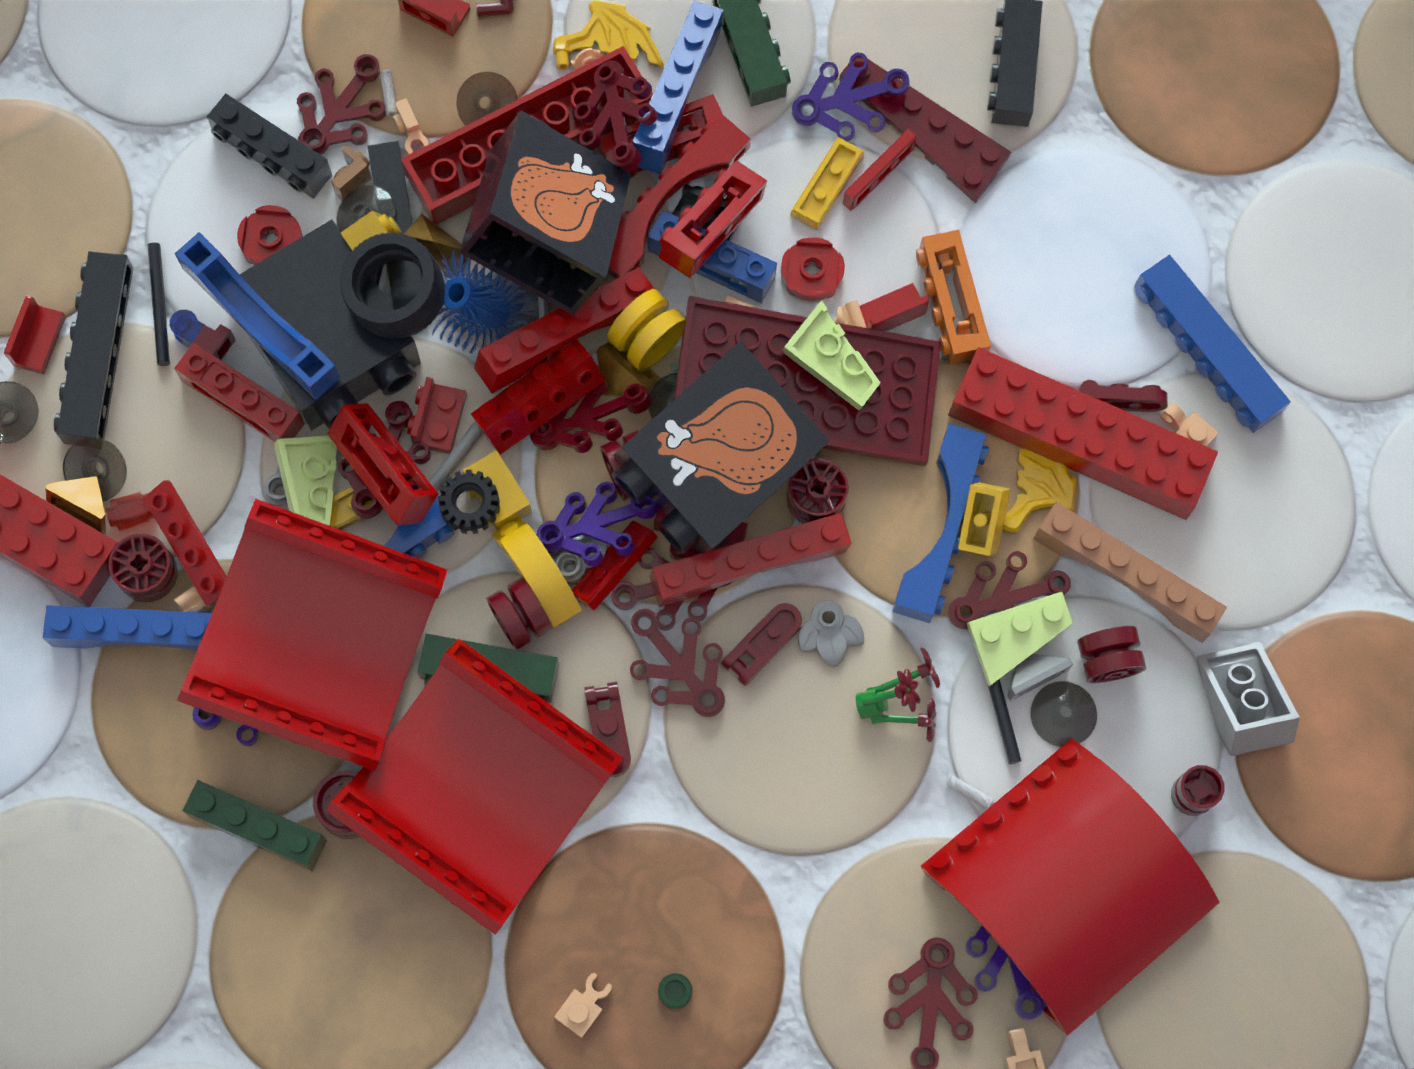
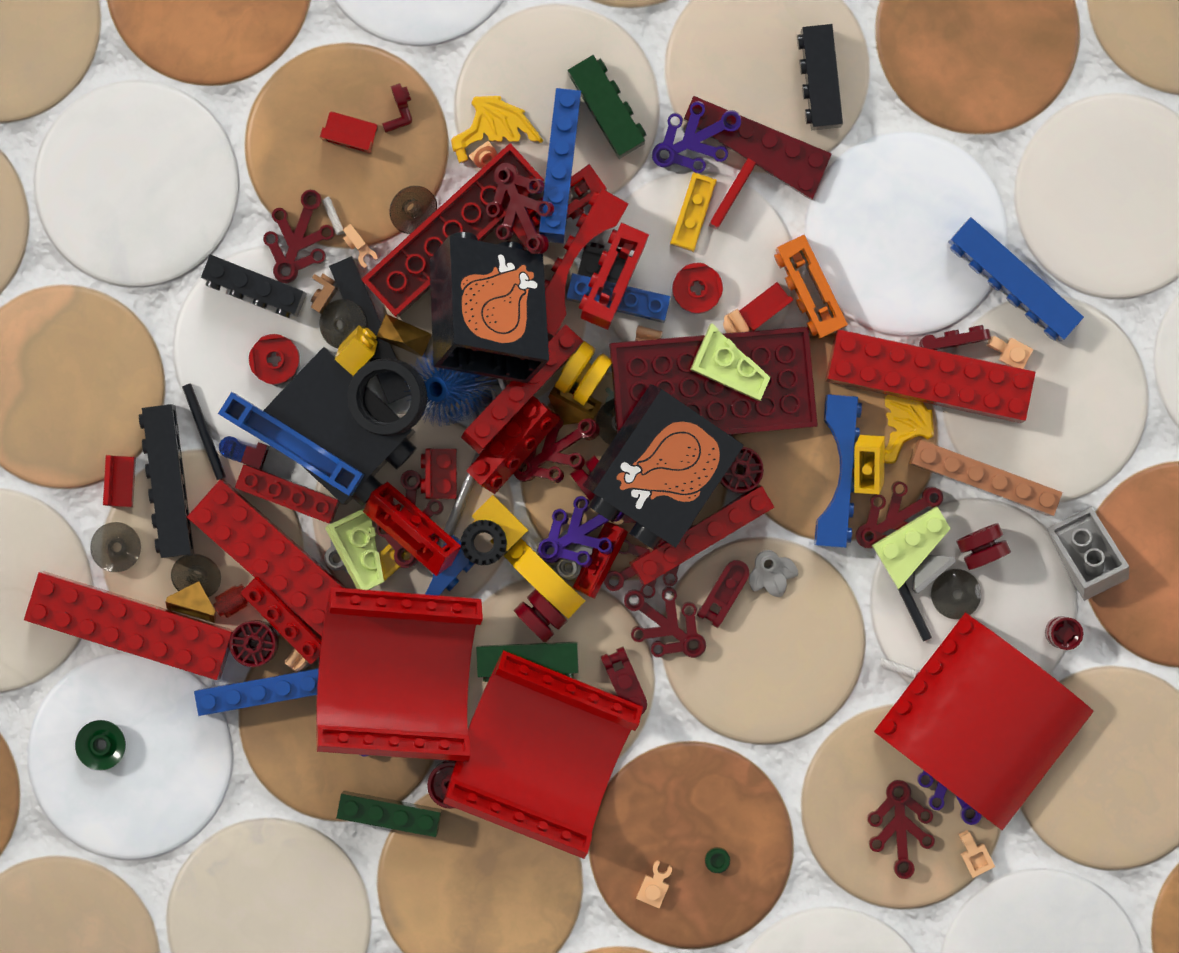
camera: 10 degrees left, 15 degrees up
plant [856,648,940,742] -> none
none -> red brick [187,479,346,637]

